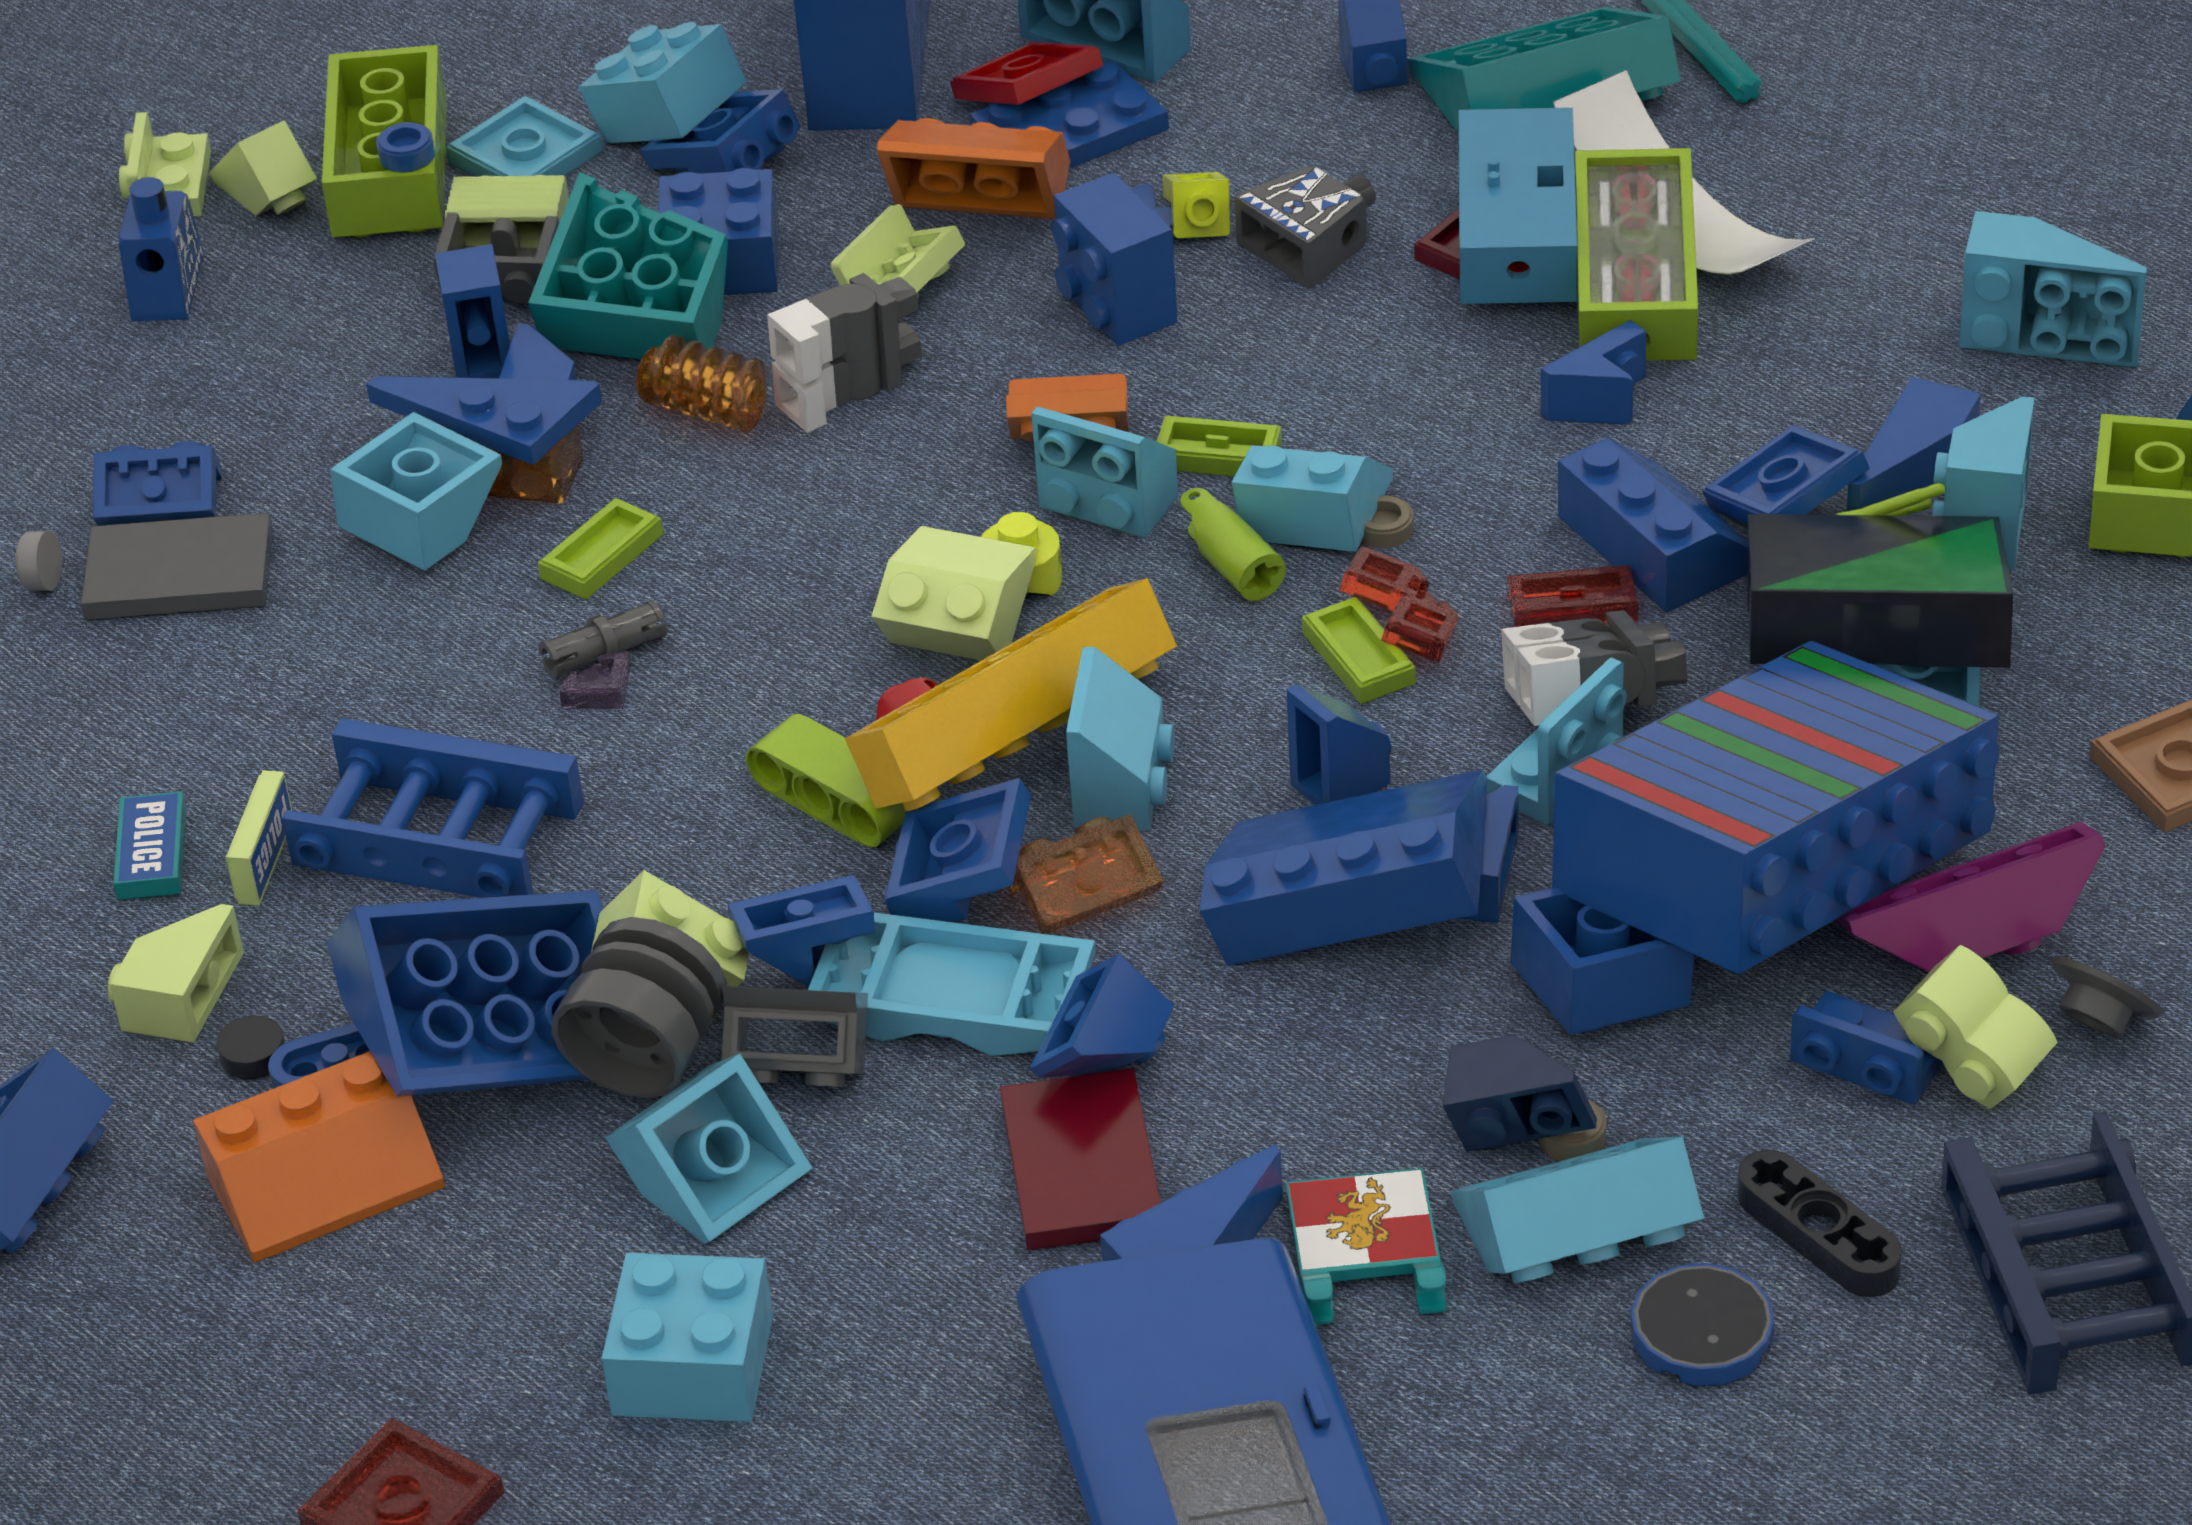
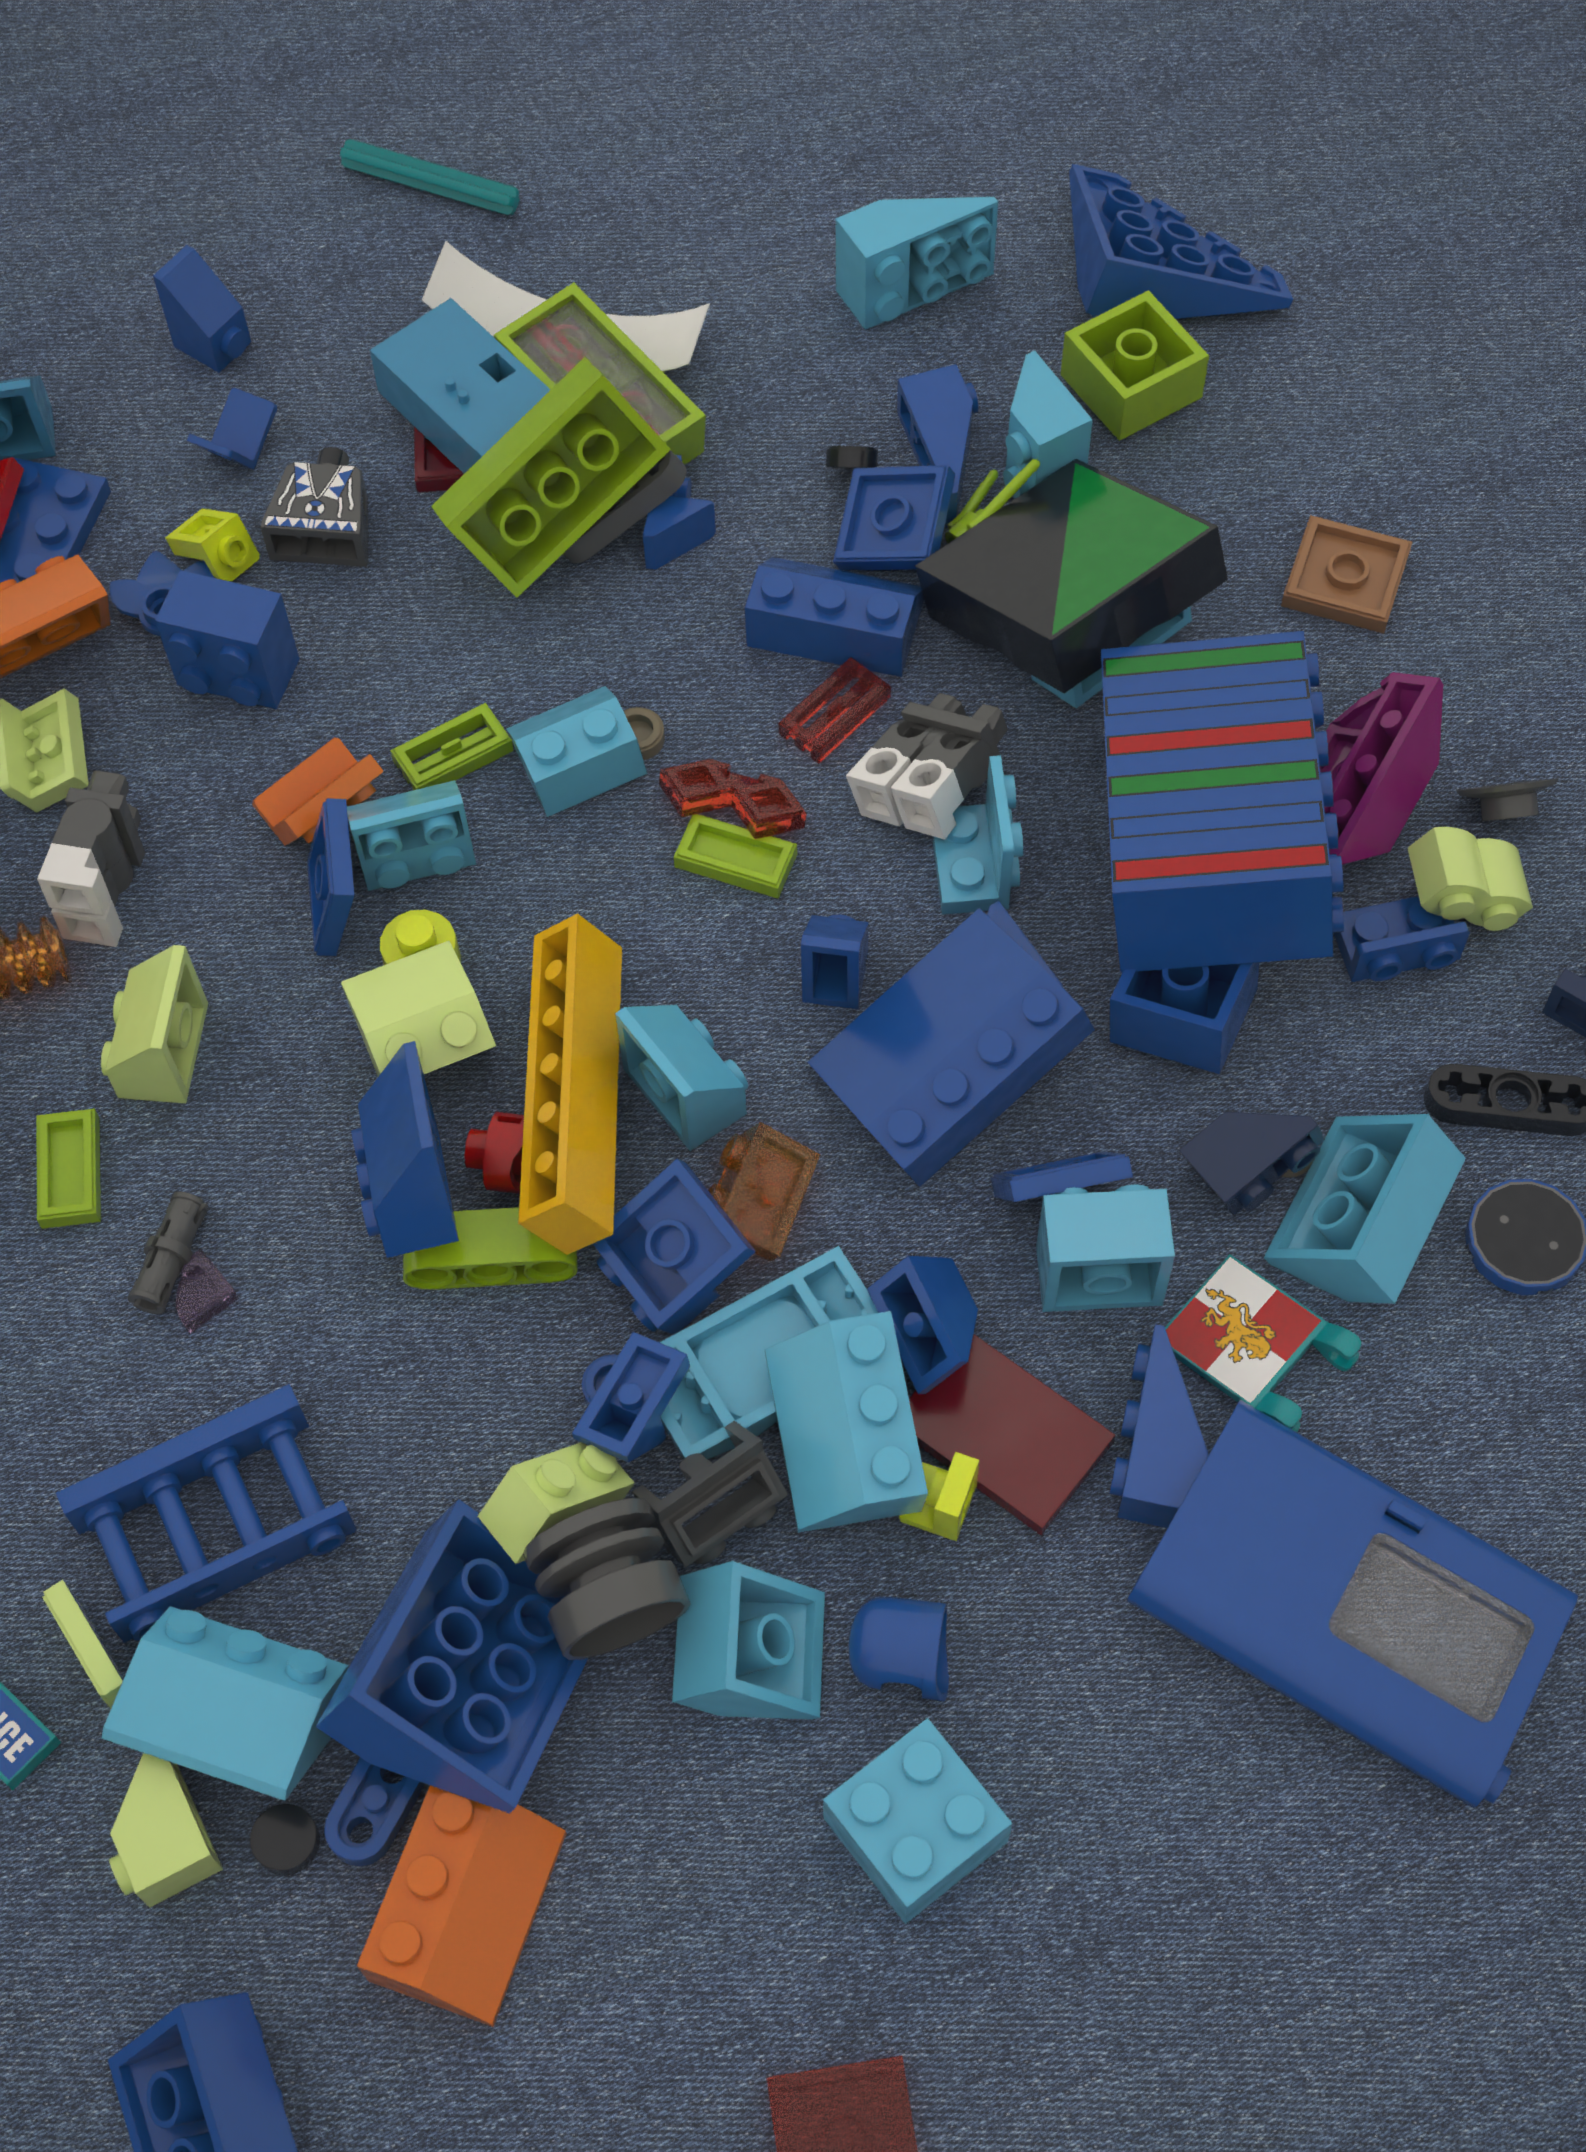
camera: 45 degrees left, 20 degrees up
lime piece [1180,488,1286,601] -> none
teal slope [1407,6,1681,132] -> none
none -> yellowish green slope [101,945,208,1104]
none -> medium azure slope [102,1606,349,1801]
none -> blue bracket [187,388,277,470]
none -> blue tile [307,798,355,956]
none -> blue slope [351,1041,459,1258]
none -> lime brick [431,357,671,598]
none -> dark grey beam [563,450,687,563]
none -> medium azure slope [765,1311,928,1533]
none -> black tile [826,446,878,468]
none -> blue helmet [848,1597,949,1702]
none -> neon yellow bracket [899,1452,979,1541]
none -> blue tile [991,1151,1133,1202]
none -> medium azure brick [1036,1184,1175,1312]

